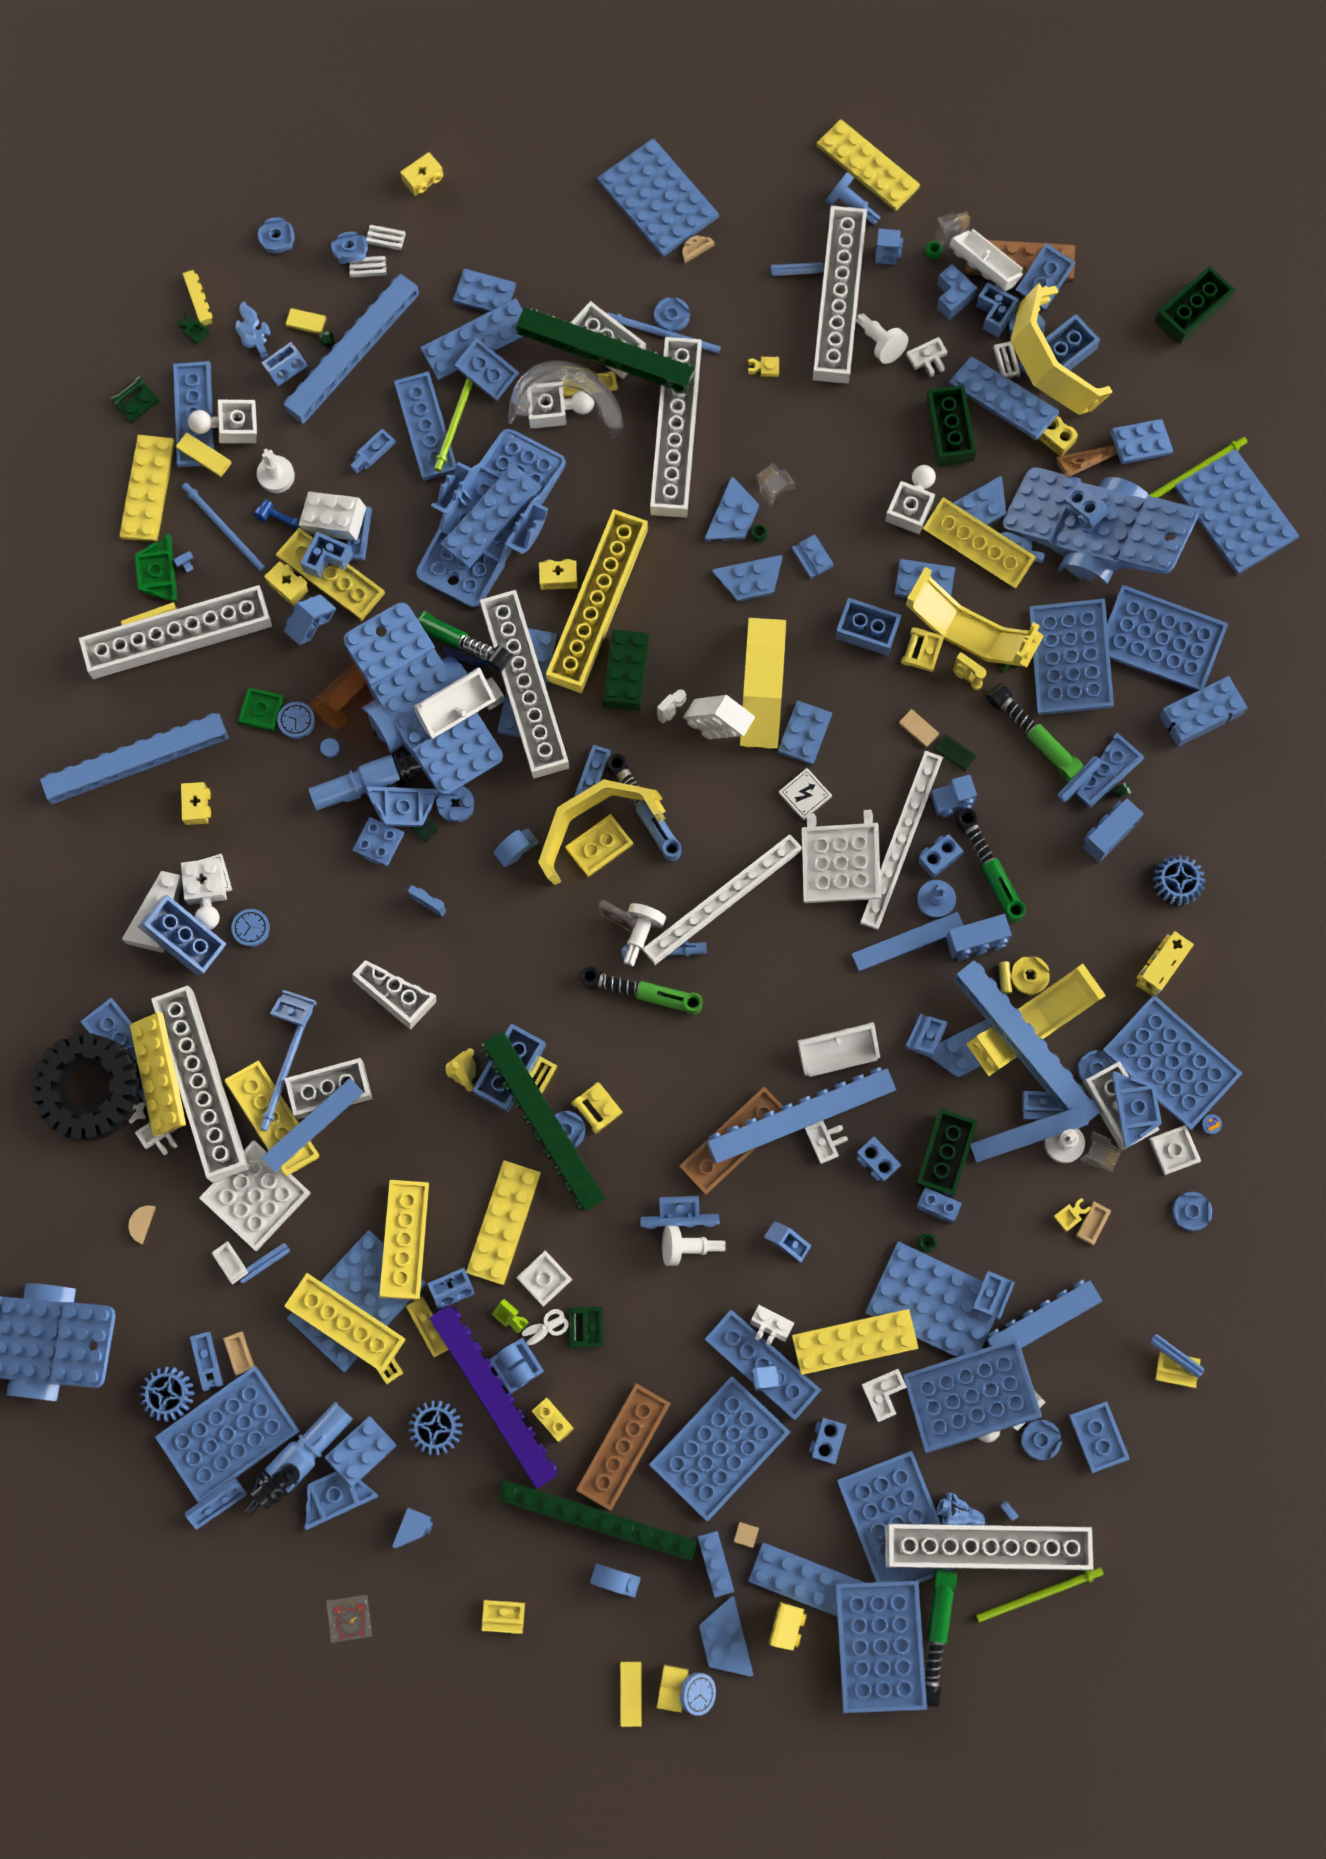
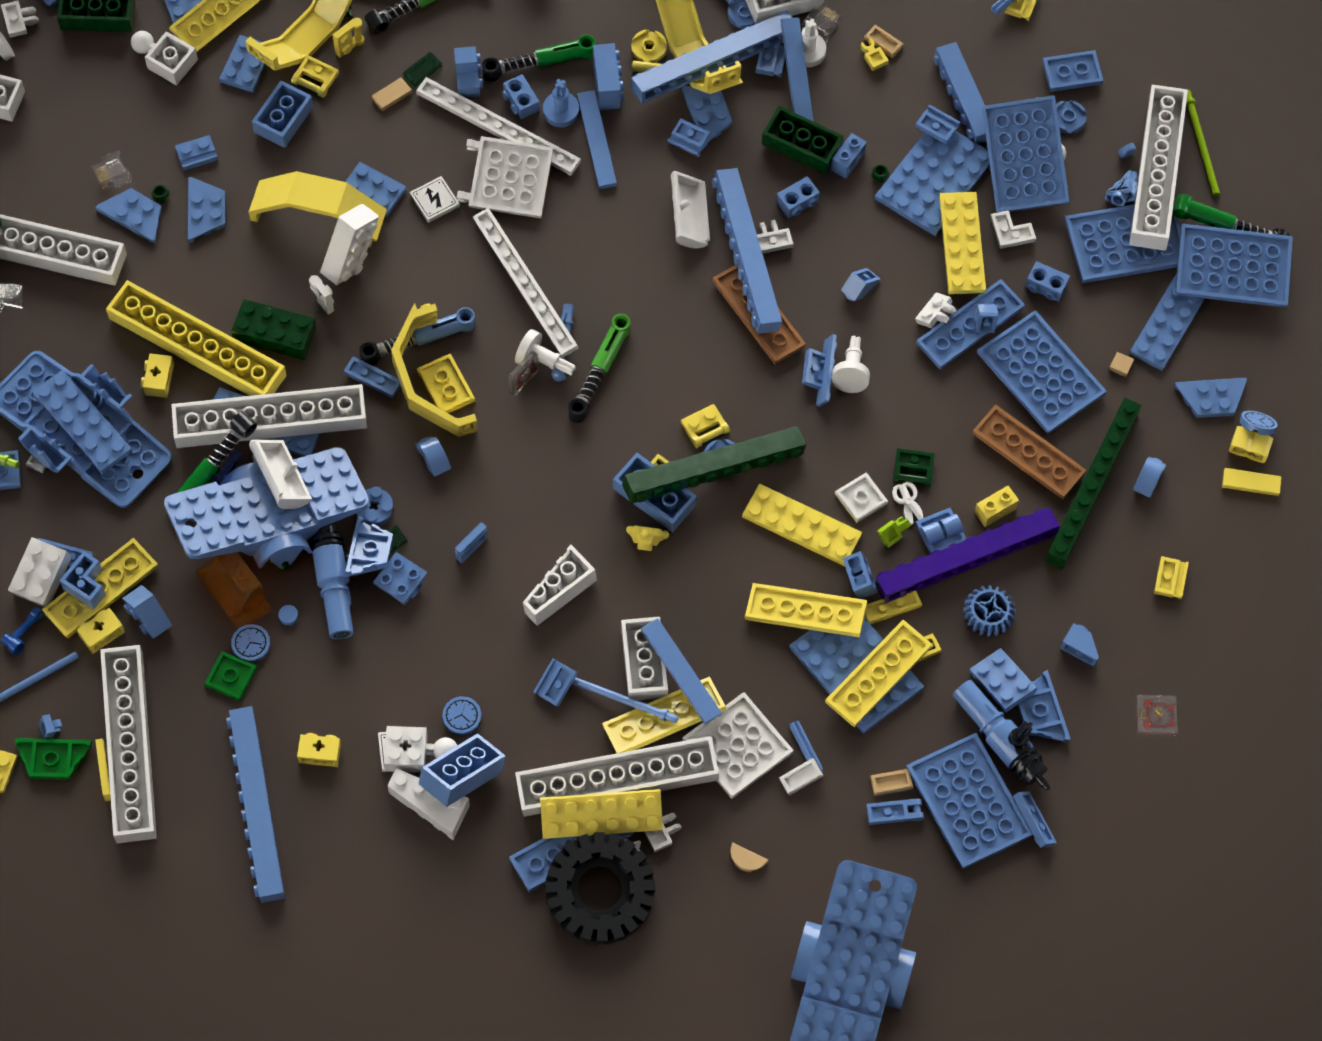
camera: 85 degrees left, 10 degrees down
medium blue gear [139,1367,194,1422] -> none
medium blue brick [698,1531,734,1597] -> none
light yellow slope [769,1602,806,1650] -> none

